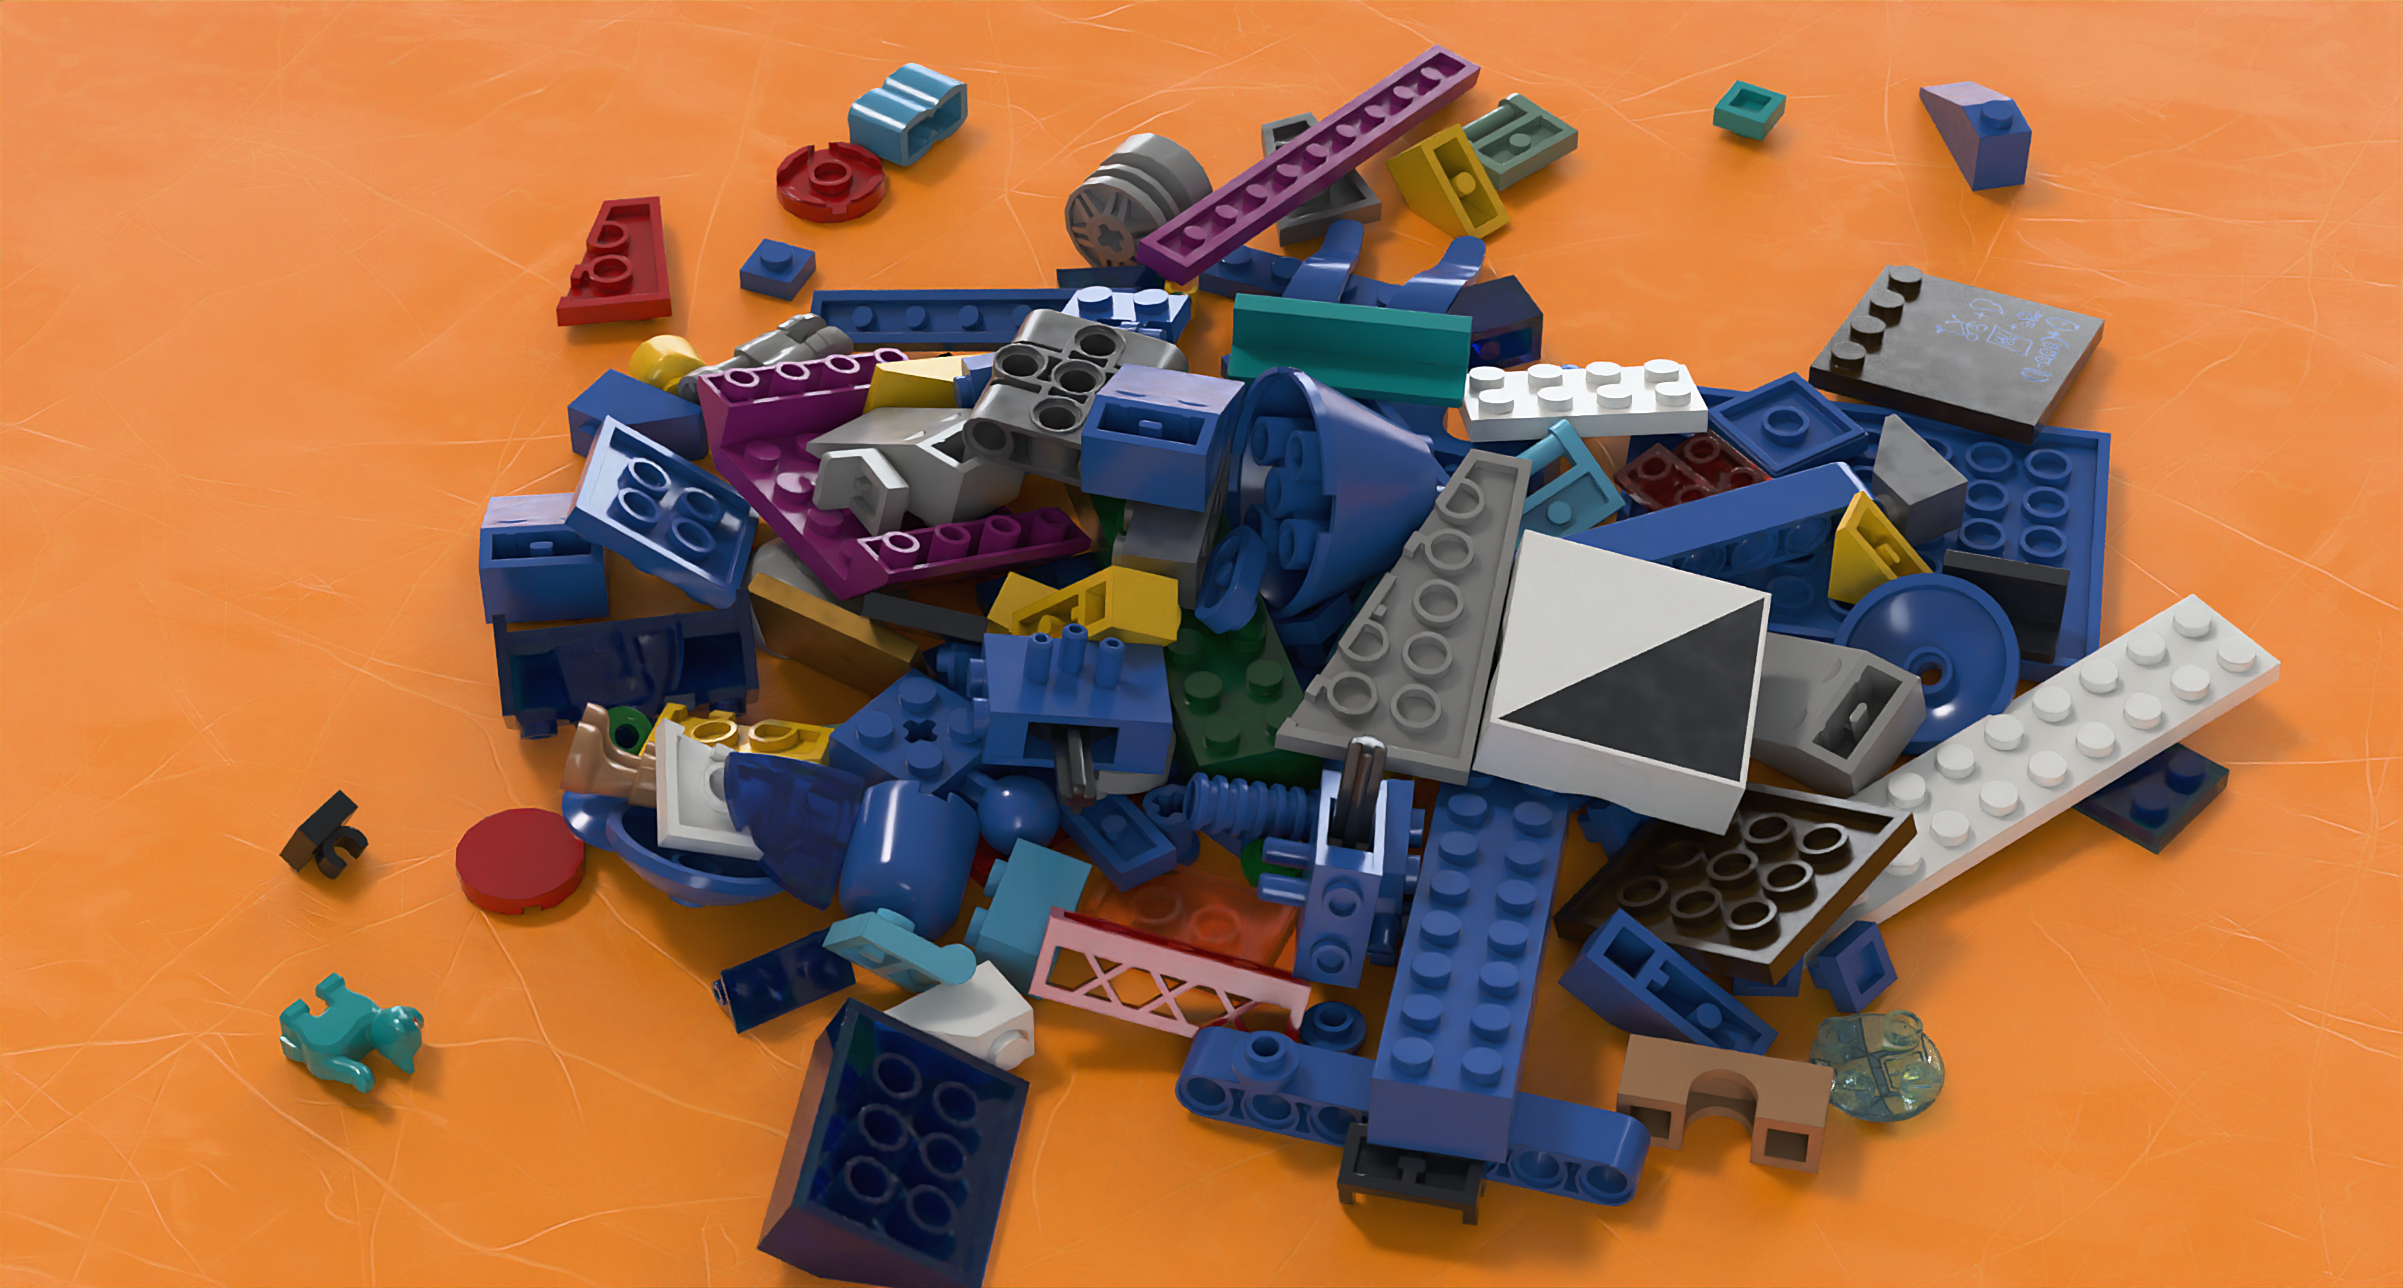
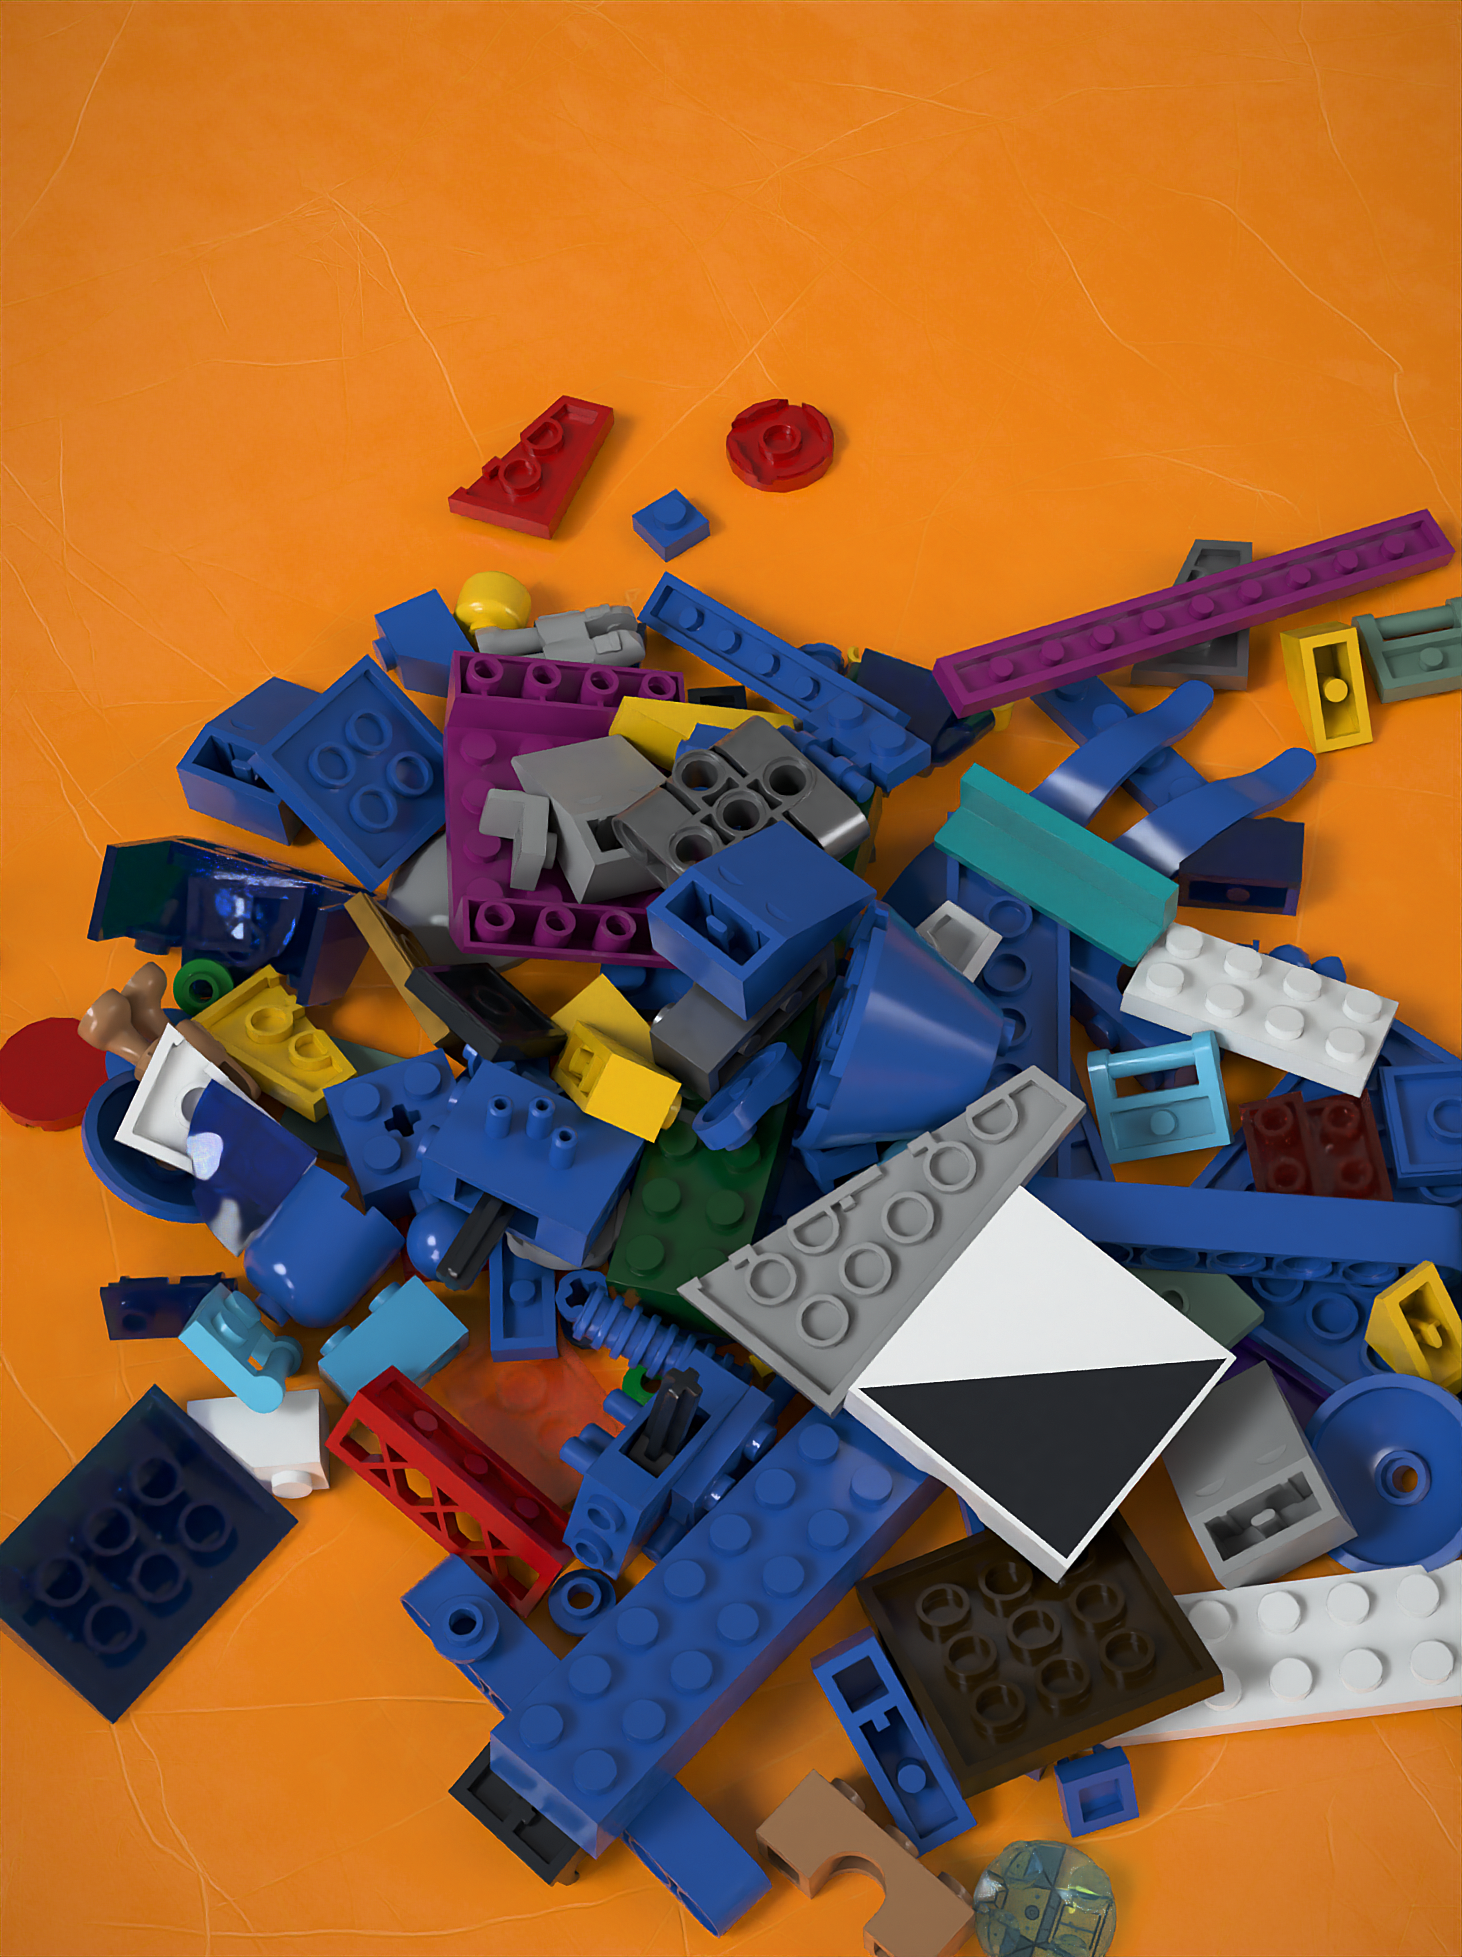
camera: 35 degrees right, 15 degrees up
dark azure brick [848,63,968,166] -> none
light grey wheel [1064,133,1213,284] -> none

